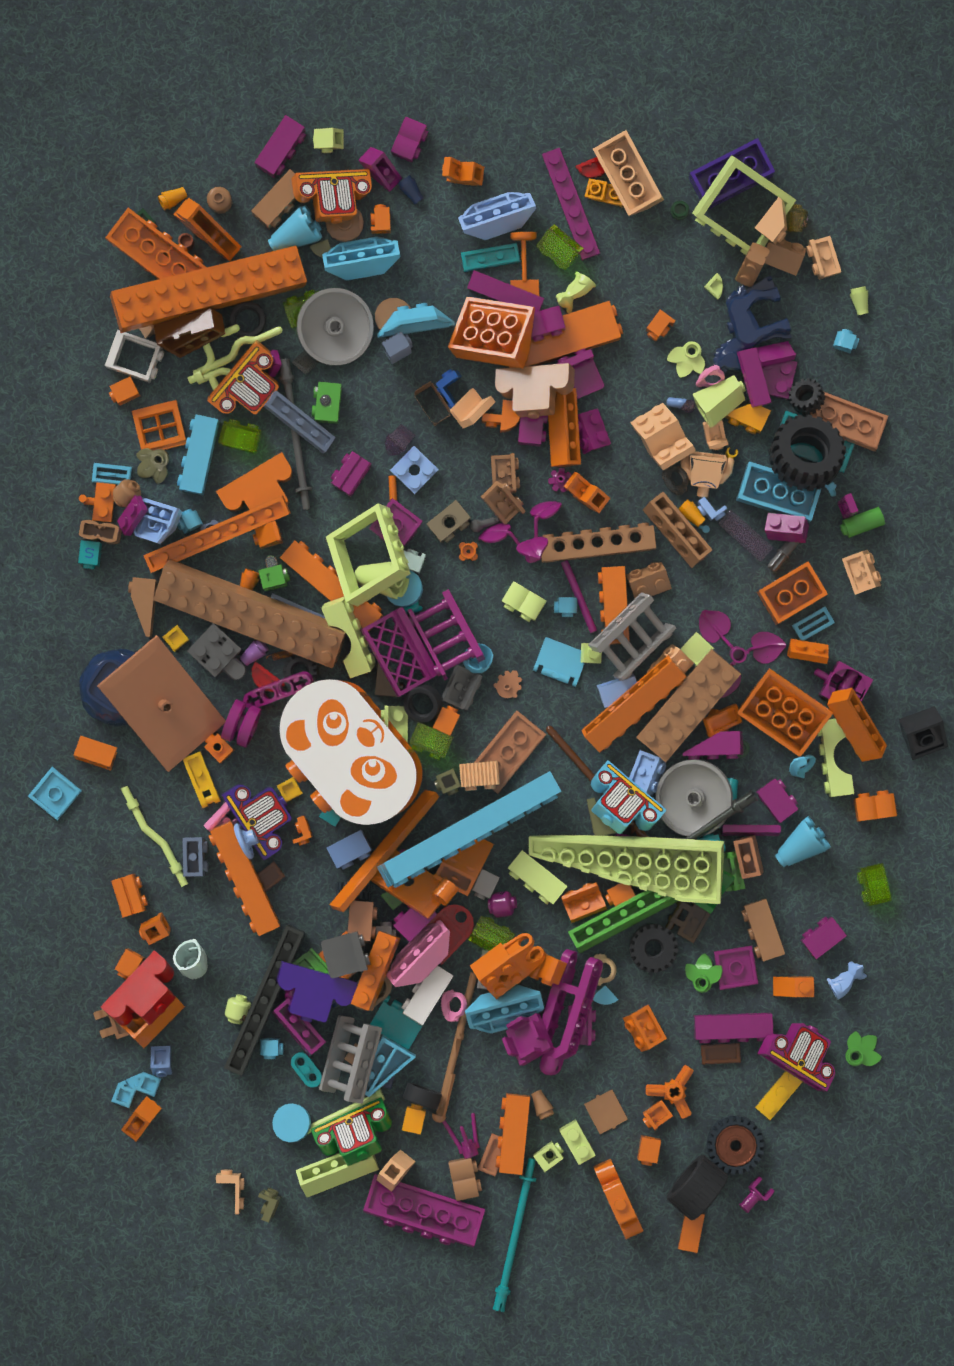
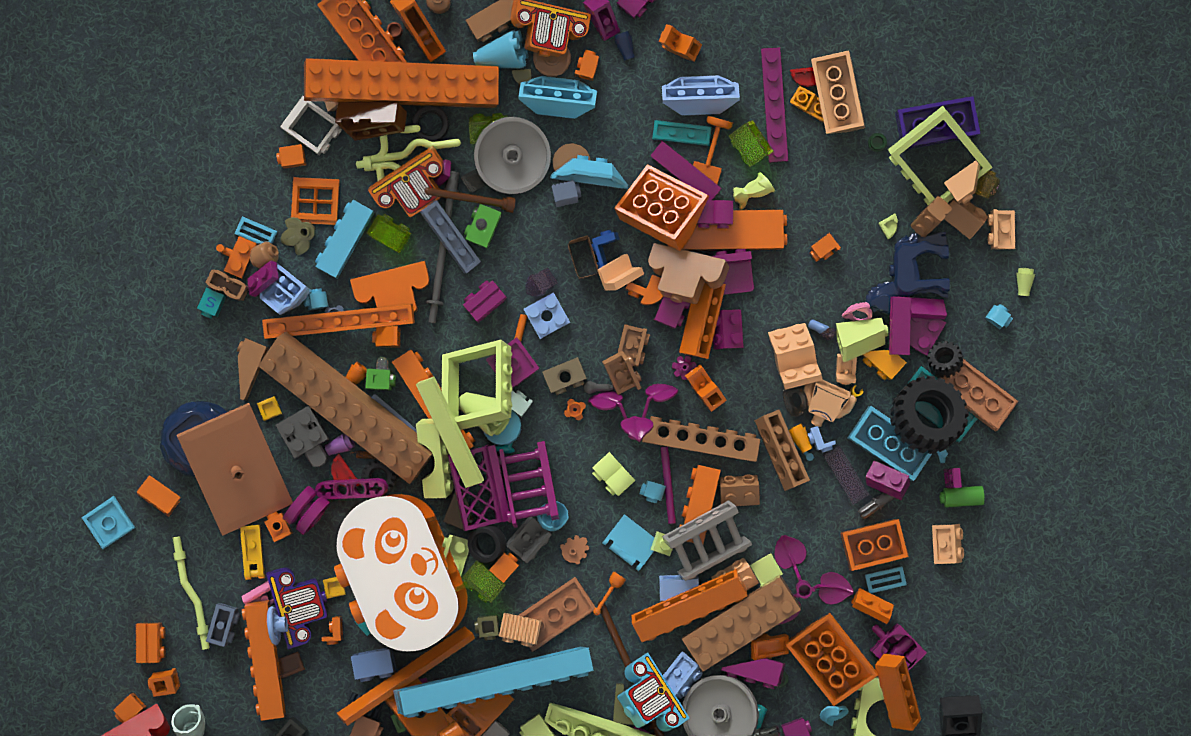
camera: 15 degrees right, 0 degrees up
yellowish green plate [667,341,705,378] -> none
none -> yellowish green tile [416,377,484,488]
none -> reddish brown piece [424,187,515,213]
none -> orange hinge [593,572,626,615]

